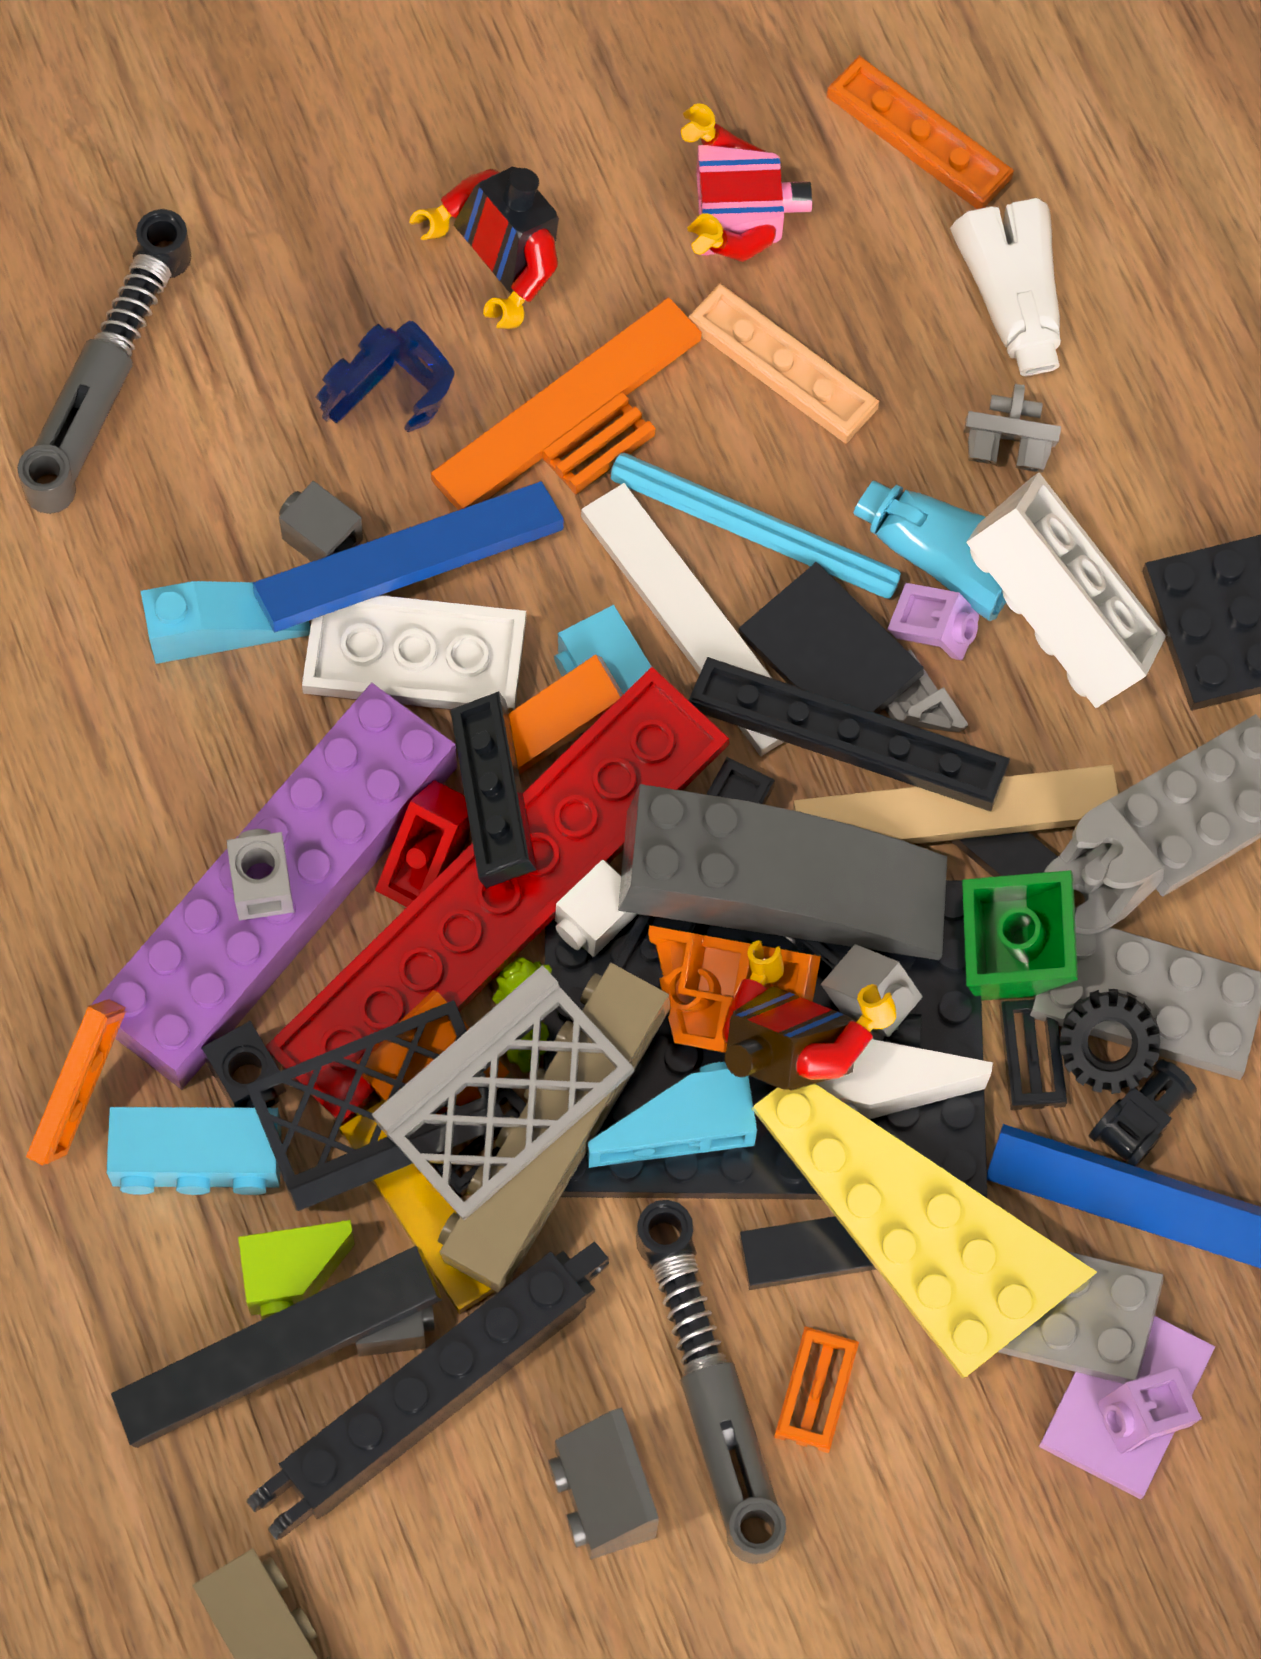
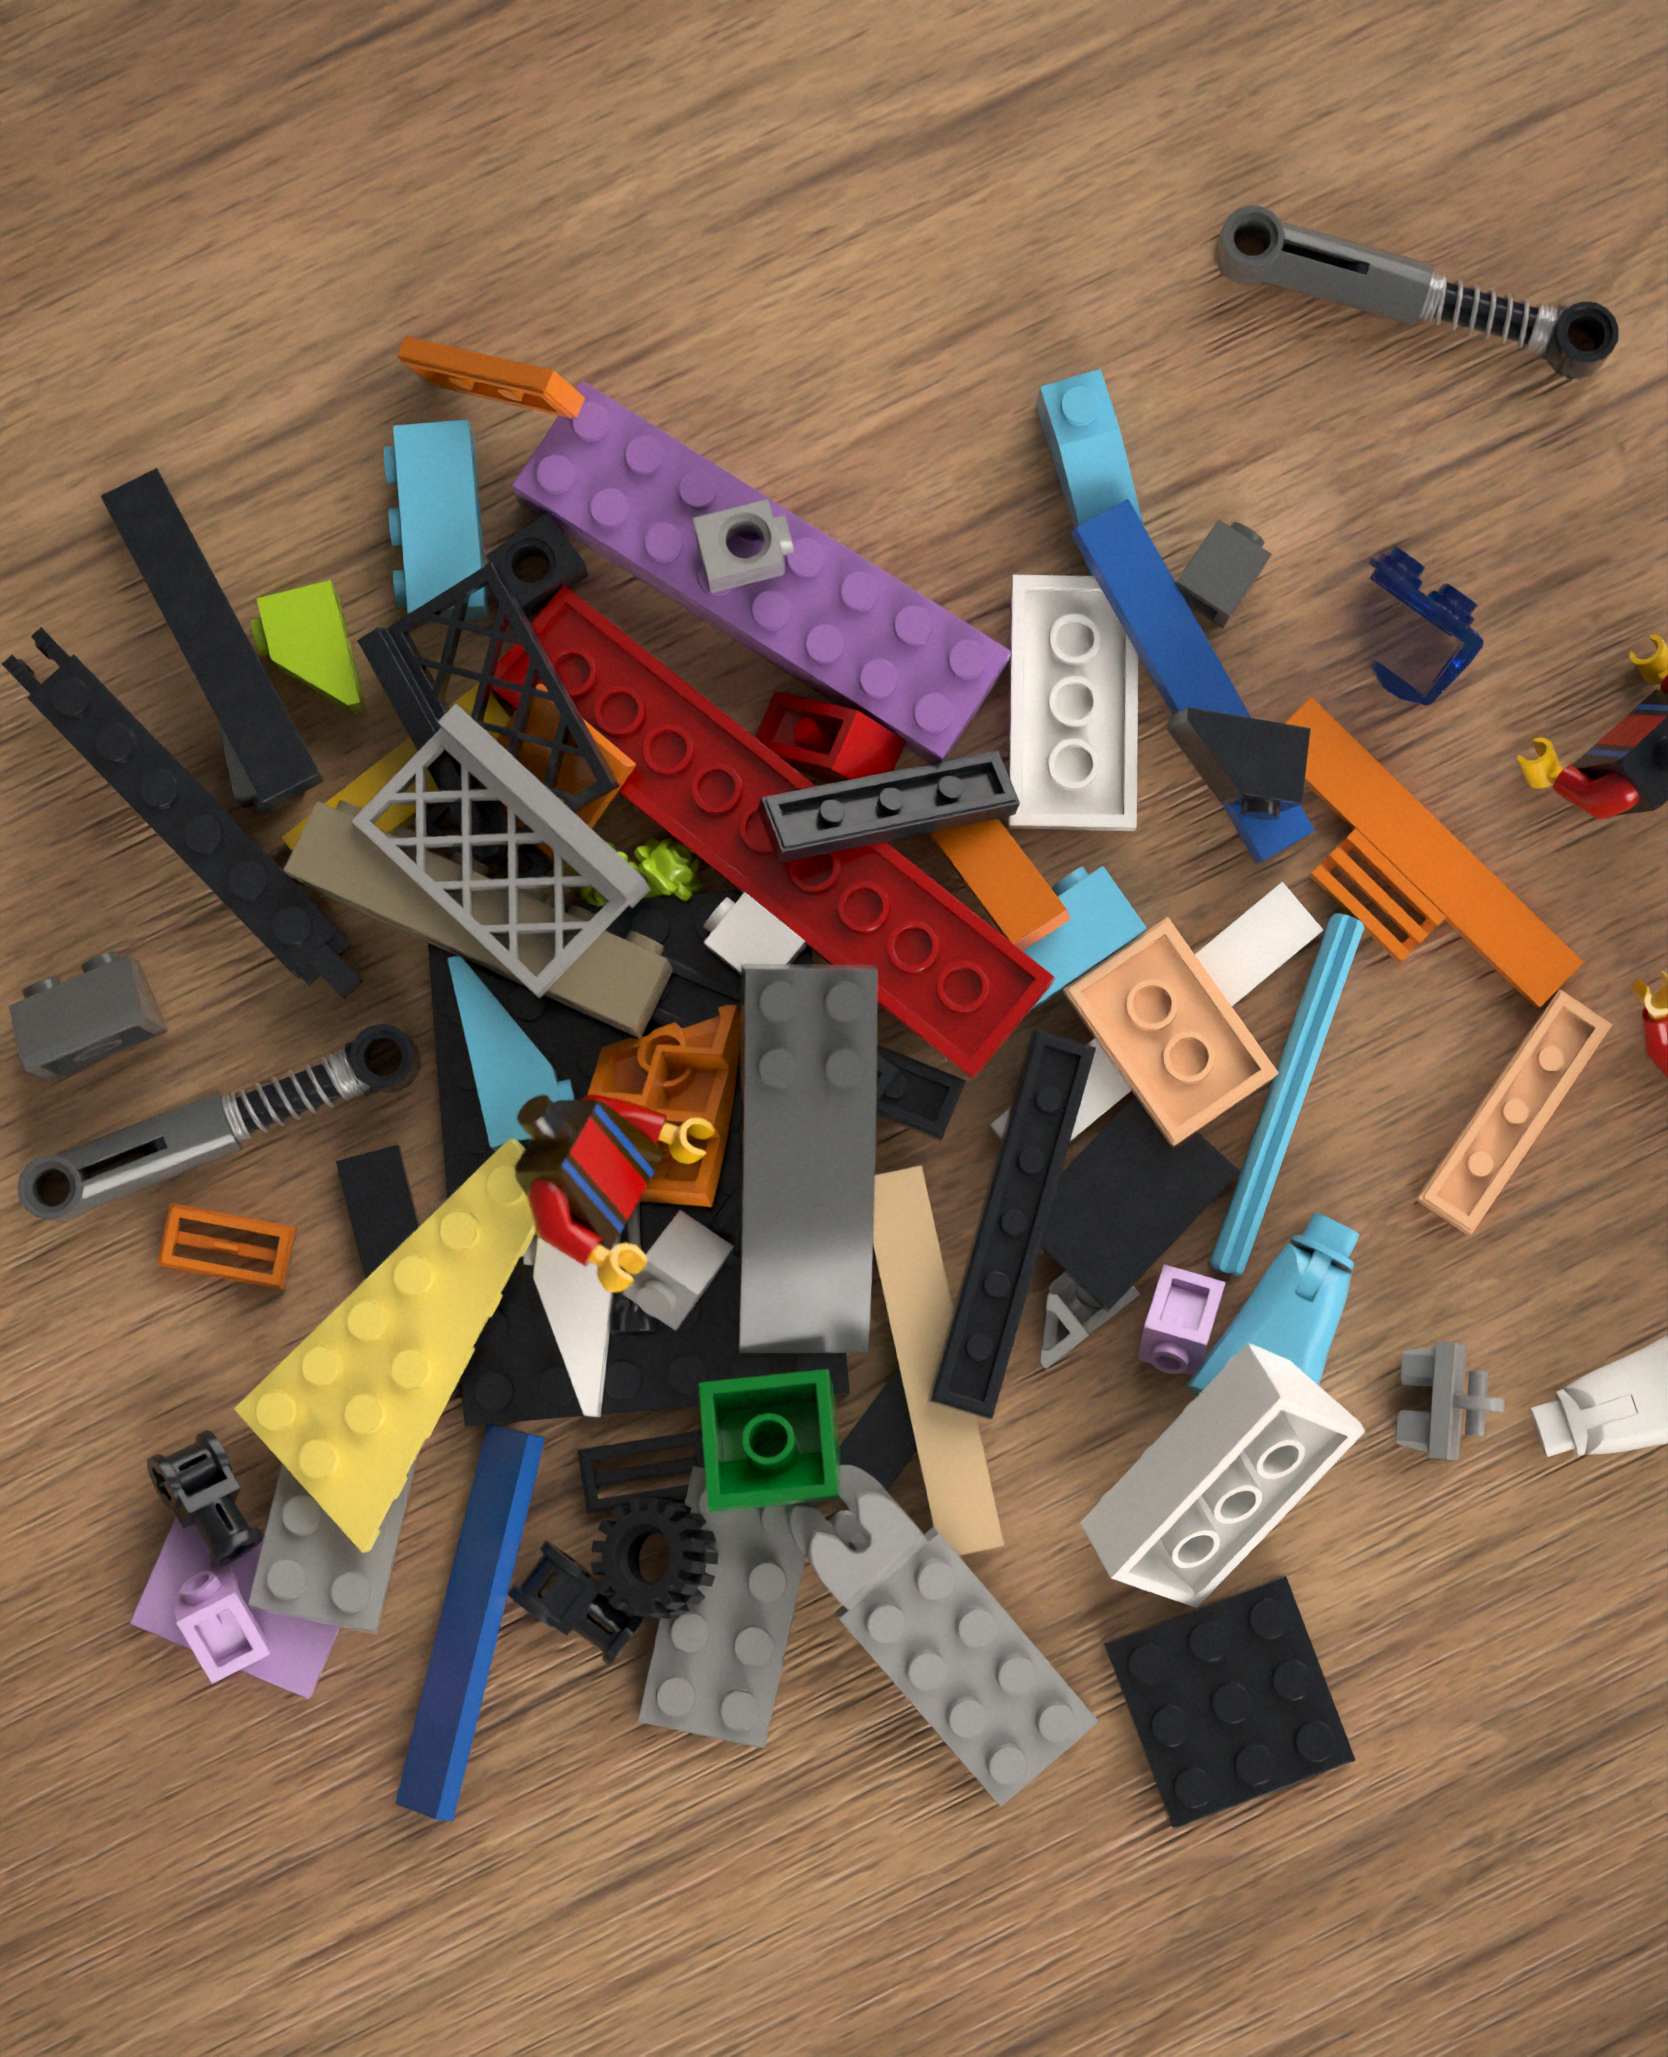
camera: 85 degrees right, 15 degrees up
none -> black connector [147,1430,263,1568]
none -> light nougat tile [1062,917,1279,1148]
none -> black slope [1167,707,1311,820]

